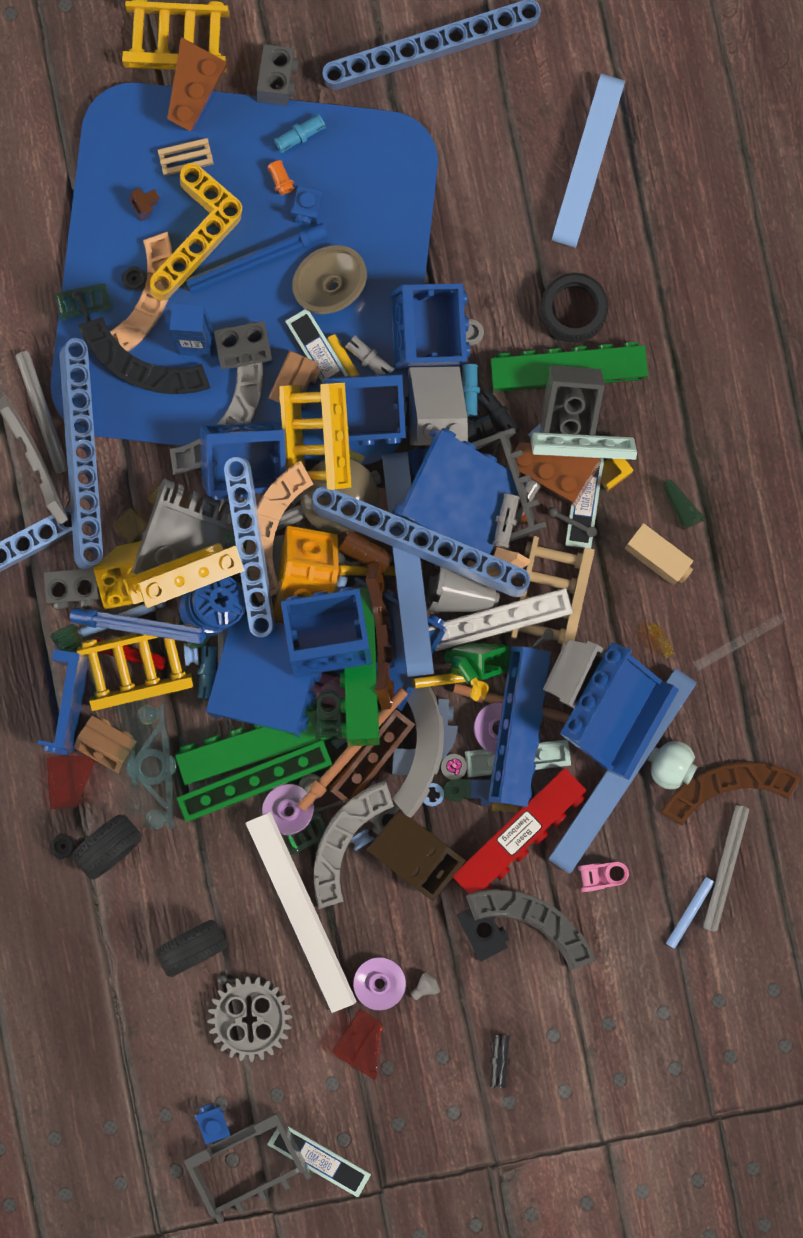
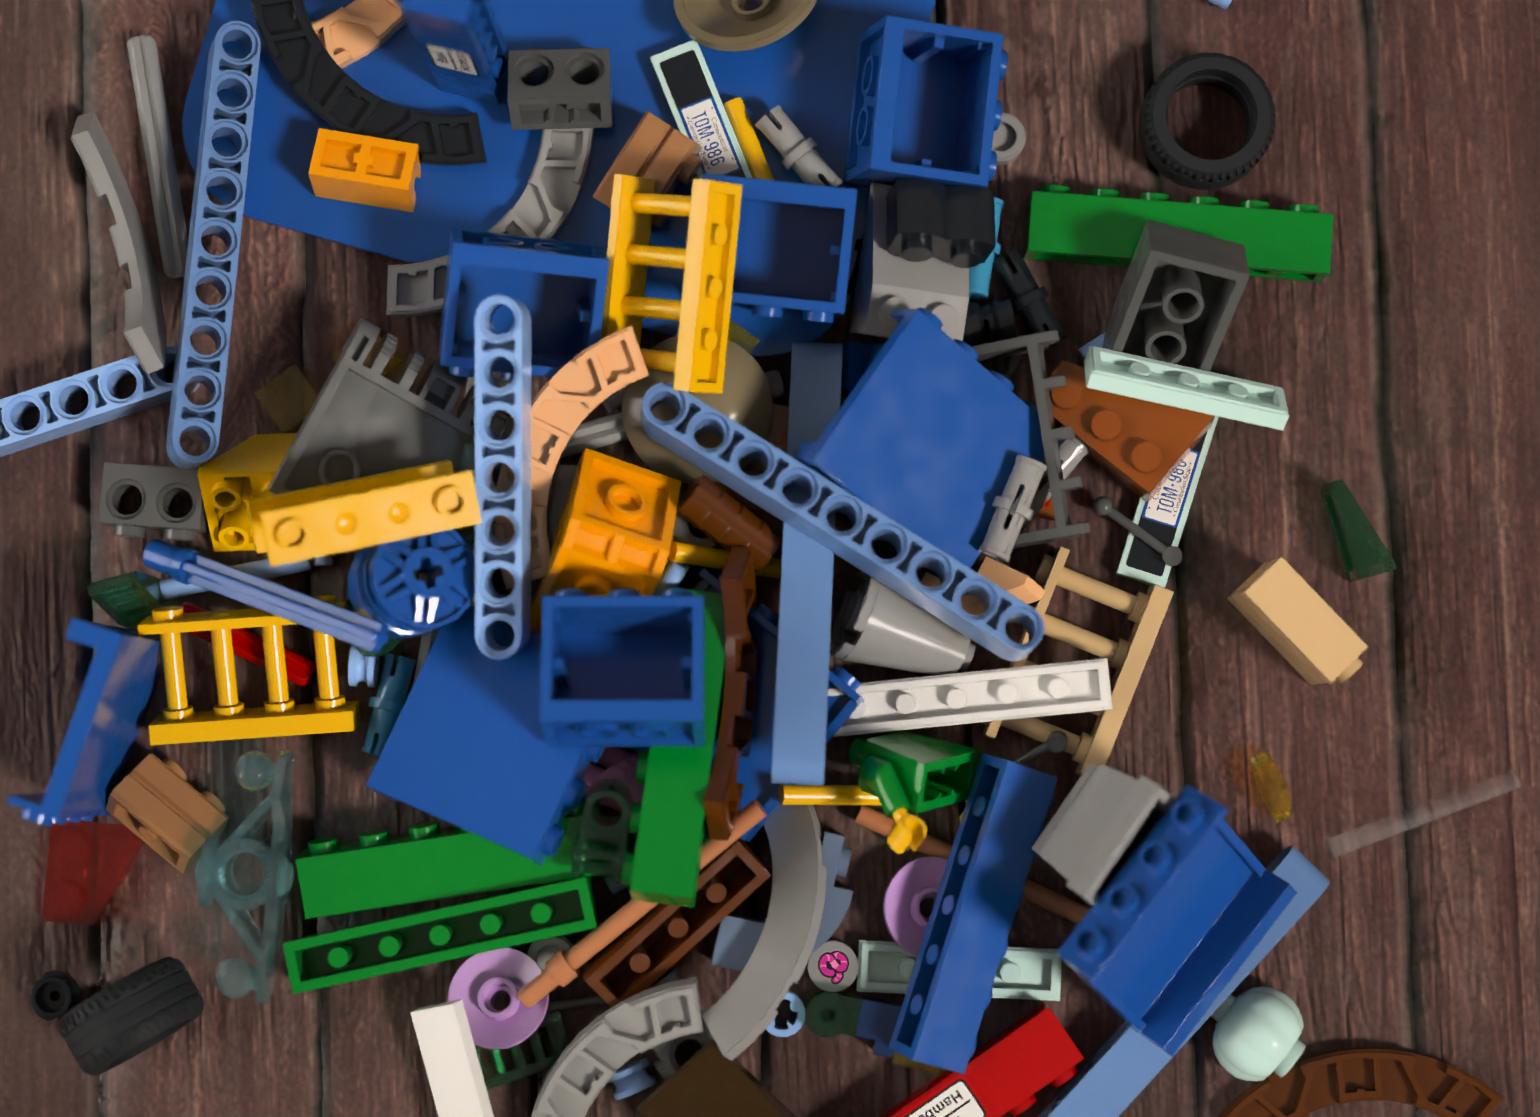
camera: 10 degrees right, 0 degrees up
yellow panel [601,458,634,492] -> none
none -> light orange hinge [308,128,421,213]
none -> black brick [886,178,996,268]

